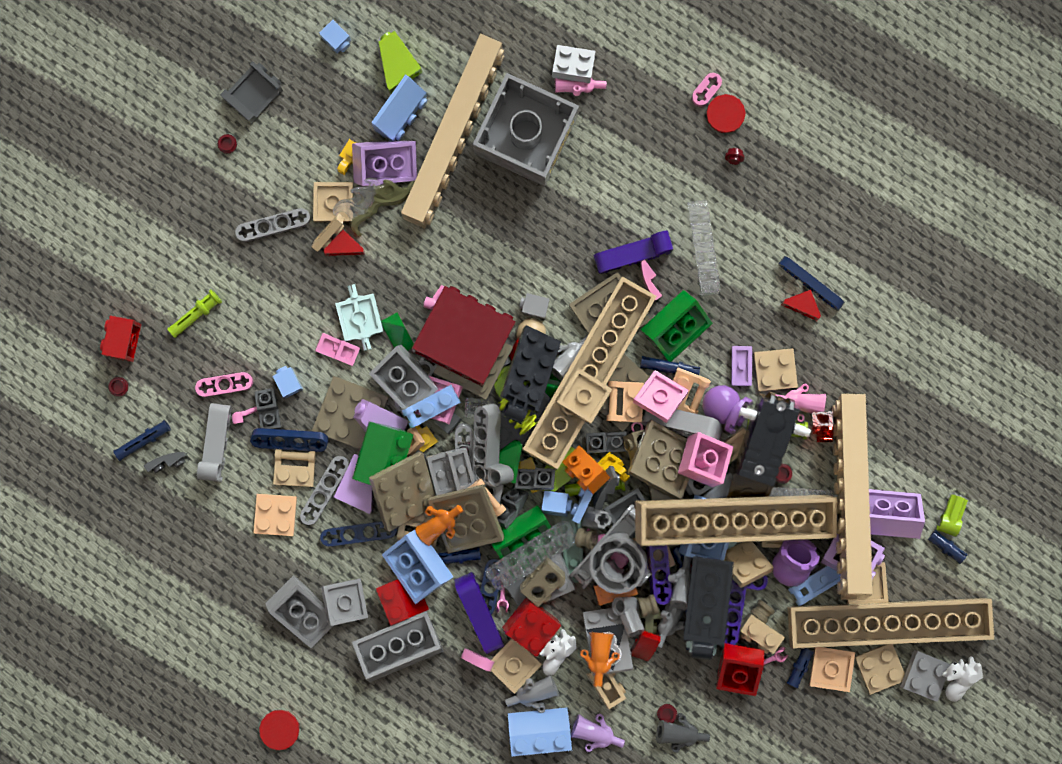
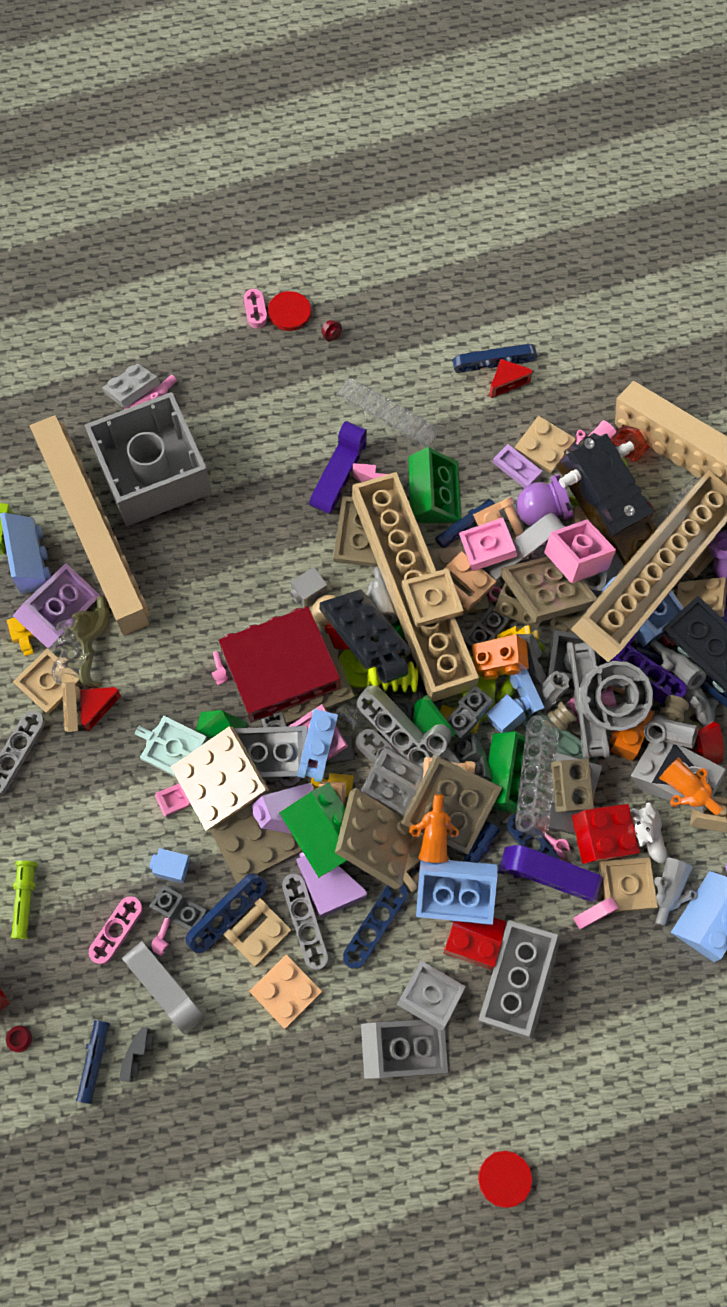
camera: 50 degrees left, 15 degrees down
none -> plate [171,727,269,831]

